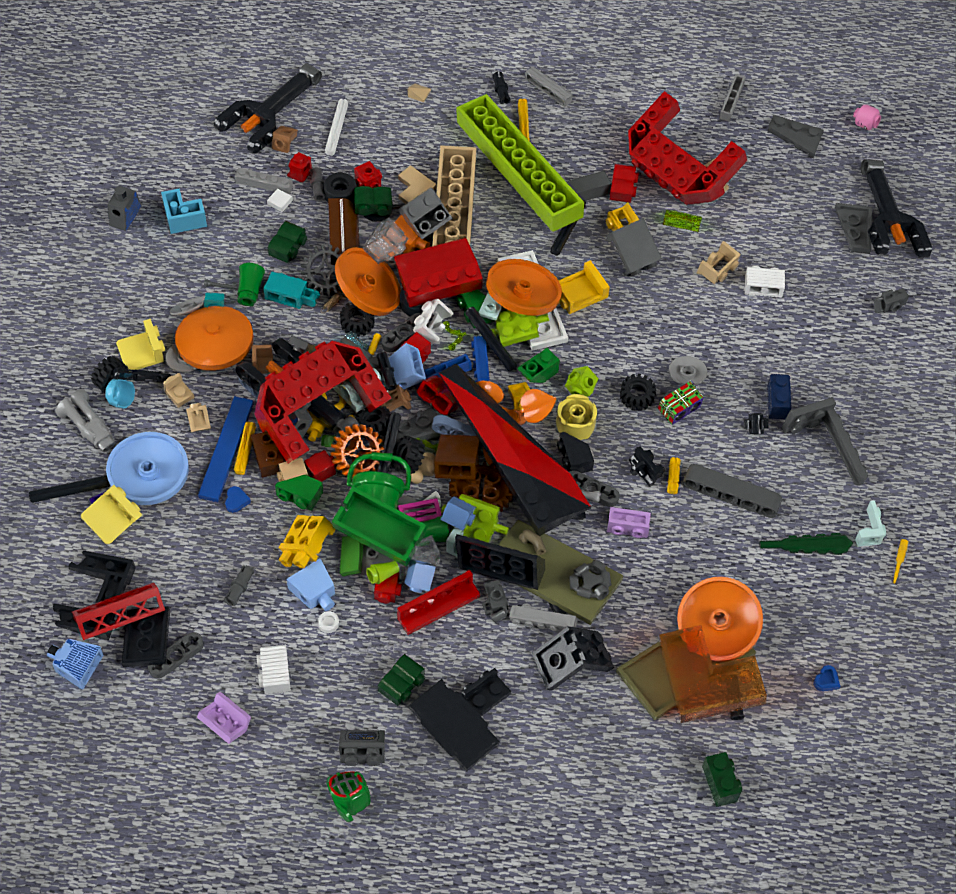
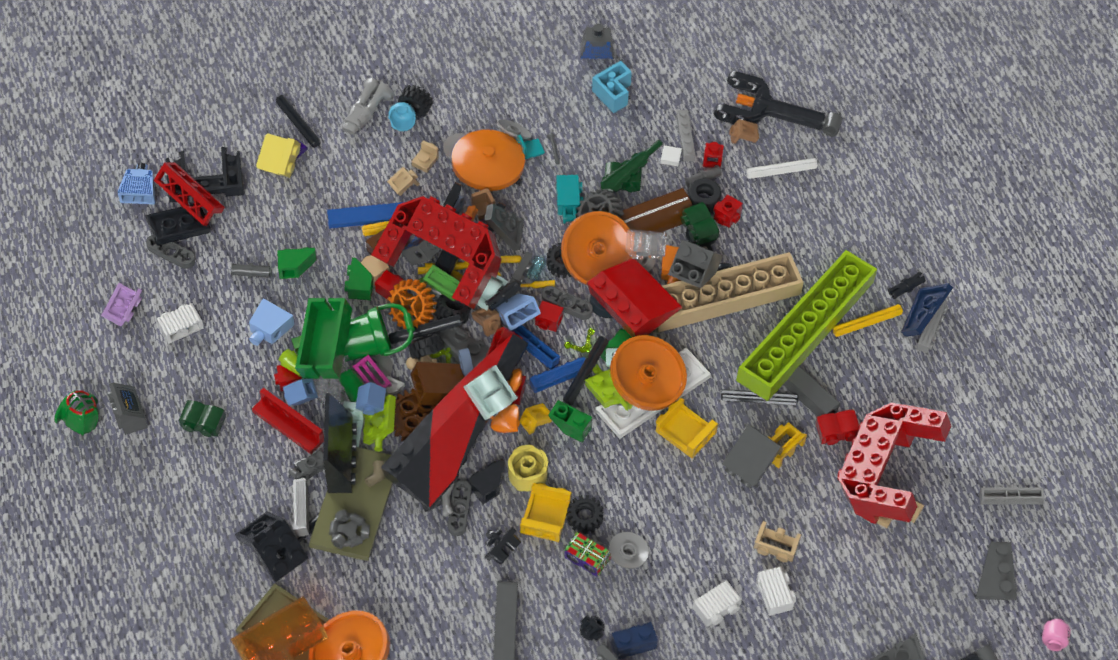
camera: 70 degrees right, 0 degrees up
light blue dish [106,432,189,505] -> none
black piece [112,368,171,383] -> none
light yellow bracket [116,319,165,372] -> none
blue tile [225,486,251,513] -> none
green plant [237,263,265,307] -> none
yellow hips [278,515,336,568] -> none
white tile [318,611,339,633] -> none
tan tile [398,165,437,204] -> none
tan slope [408,84,431,102] -> none
black piece [409,679,500,772] -> none
white window [413,298,453,344] -> none
black bracket [462,668,511,716] -> none
lime brick [565,366,599,397] -> none
lavender bracket [607,507,651,538] -> none
clear neon green slope [663,209,702,232] -> none
yellow axle [667,457,681,494] -> none
none -> green slope [277,247,317,279]
none -> bright green tile [422,264,460,301]
none -> light aqua plate [464,365,517,420]
none -> yellow panel [520,483,571,542]
none -> dark green sword [600,140,663,193]
none -> white brick [693,580,742,627]
none -> dark blue wing [901,283,953,337]

